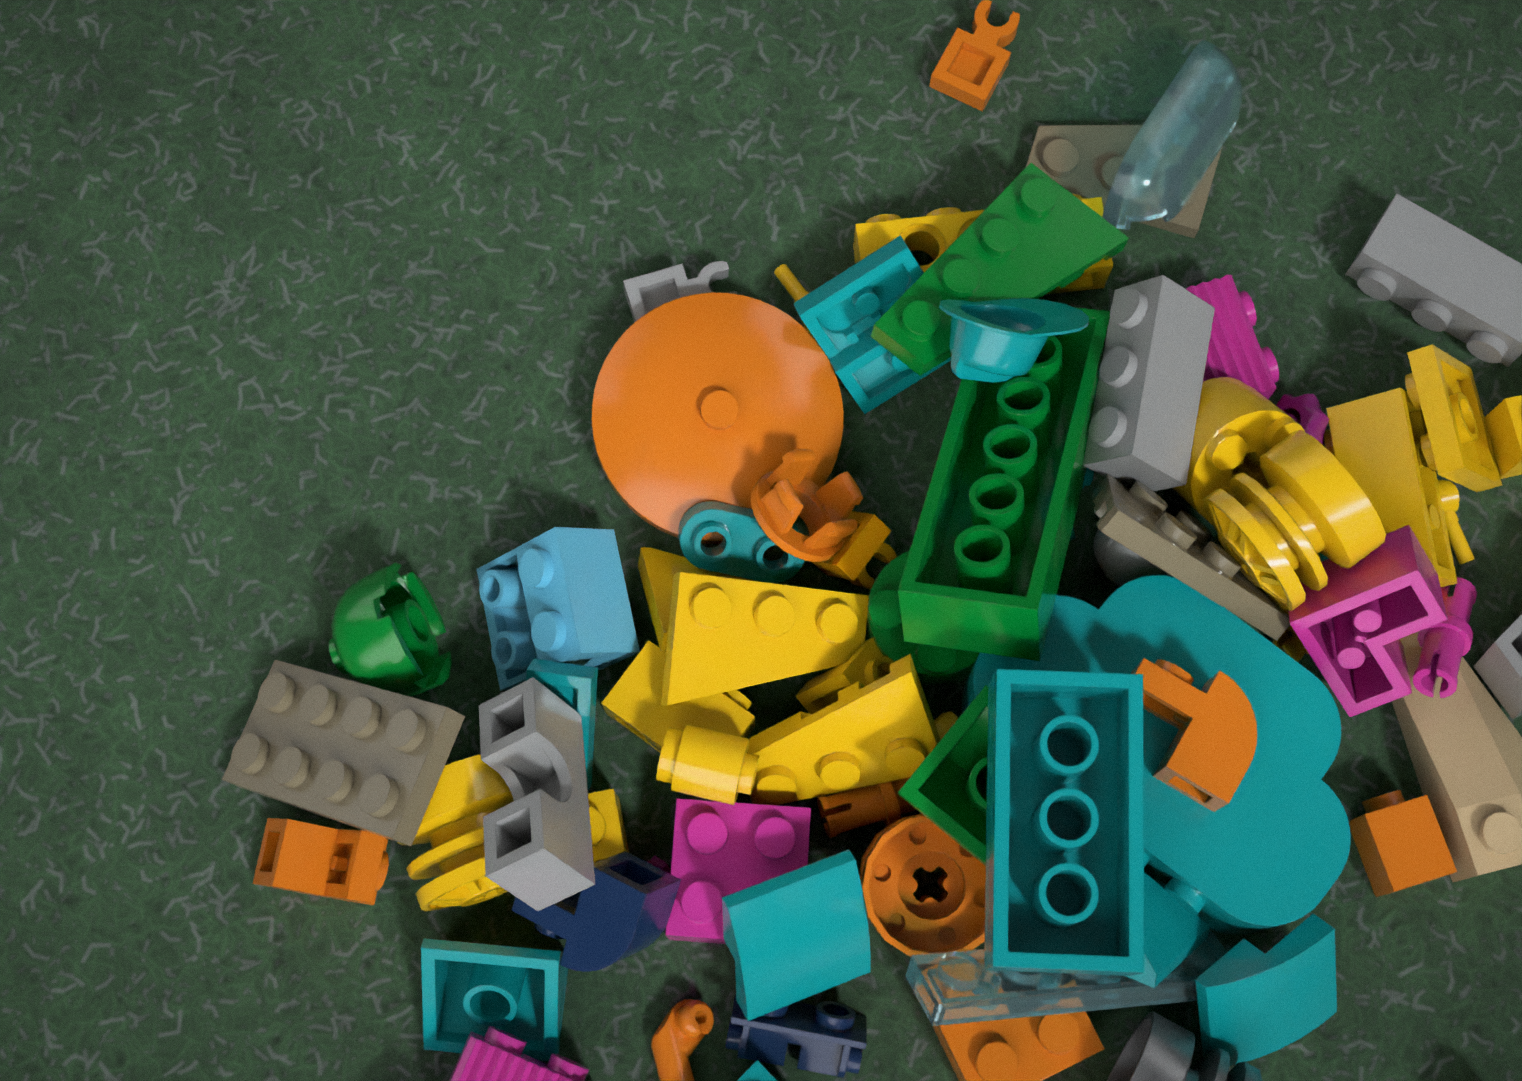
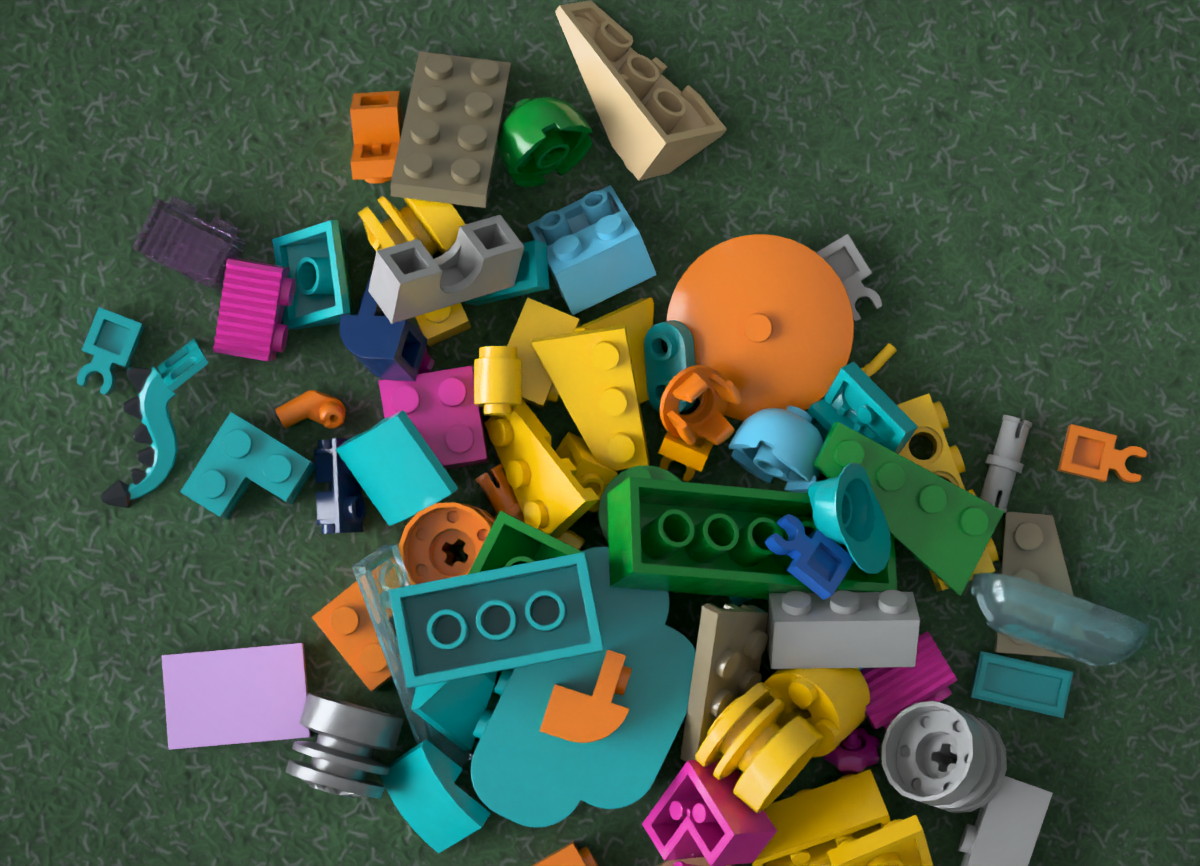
camera: 80 degrees right, 10 degrees up
none -> tan wedge [555,0,727,181]
none -> medium azure cylinder [729,406,824,493]
none -> blue plate [765,514,854,600]
none -> light grey wheel [881,701,1007,813]
none -> teal tile [970,651,1073,718]
none -> light grey pin [980,415,1033,513]

